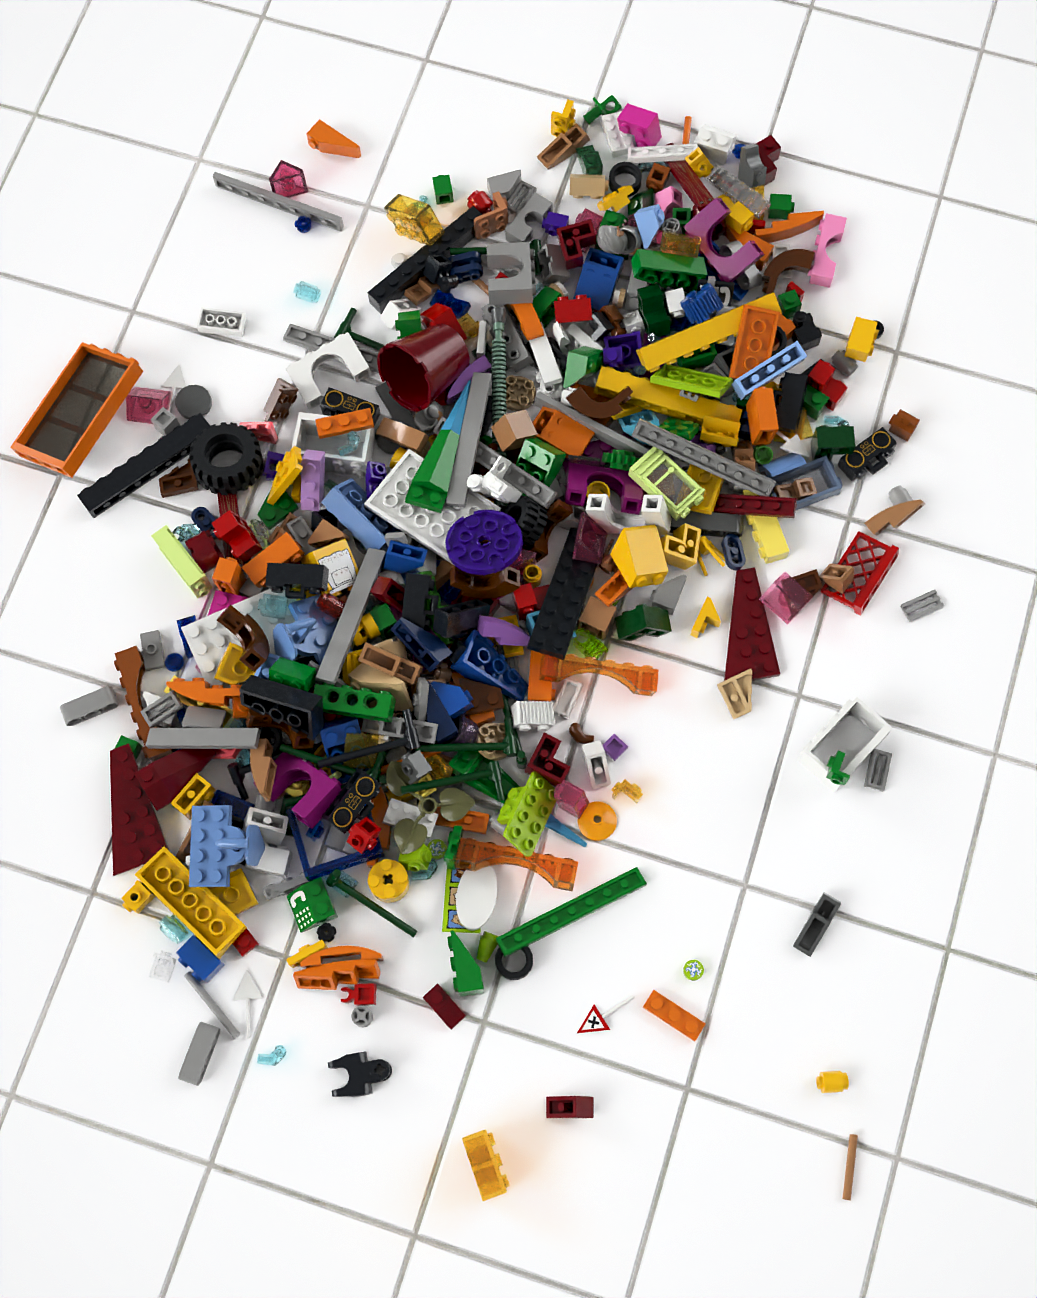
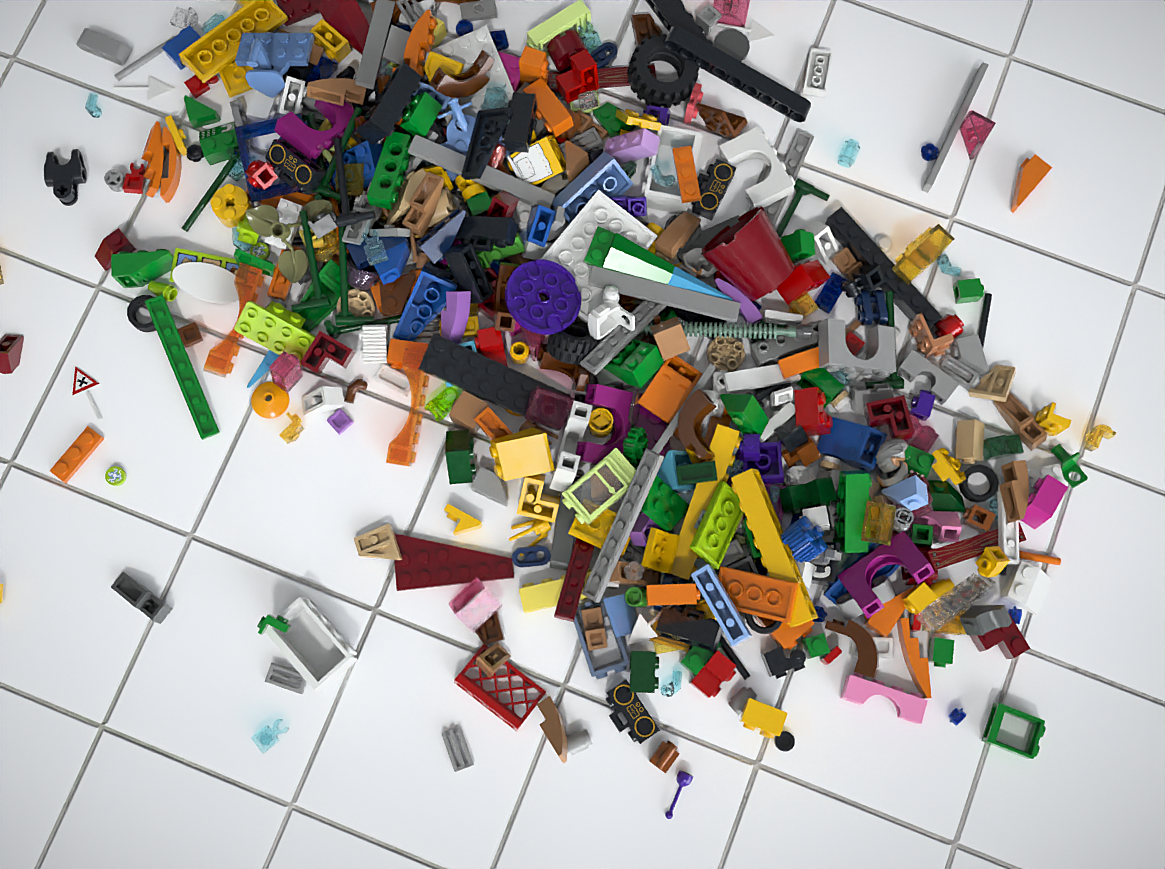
camera: 90 degrees right, 5 degrees up
none -> reddish brown tile [177,322,204,348]
none -> green slope [184,95,221,129]
none -> clear light blue plate [251,718,290,754]
none -> clear light blue plate [363,230,389,266]
none -> black wing [461,107,513,180]
none -> clear plate [624,561,644,581]
none -> black beam [664,26,811,123]
none -> dark purple hinge [665,770,694,819]
none -> dark green tile [676,461,718,486]
none -> clear blue plate [948,708,967,726]
none -> tan wing [968,365,1016,402]
none -> black bar [978,293,992,348]
none -> green window [981,703,1046,759]
none -> medium nougat slope [999,460,1029,523]
none -> clear yellow bracket [1084,424,1117,452]

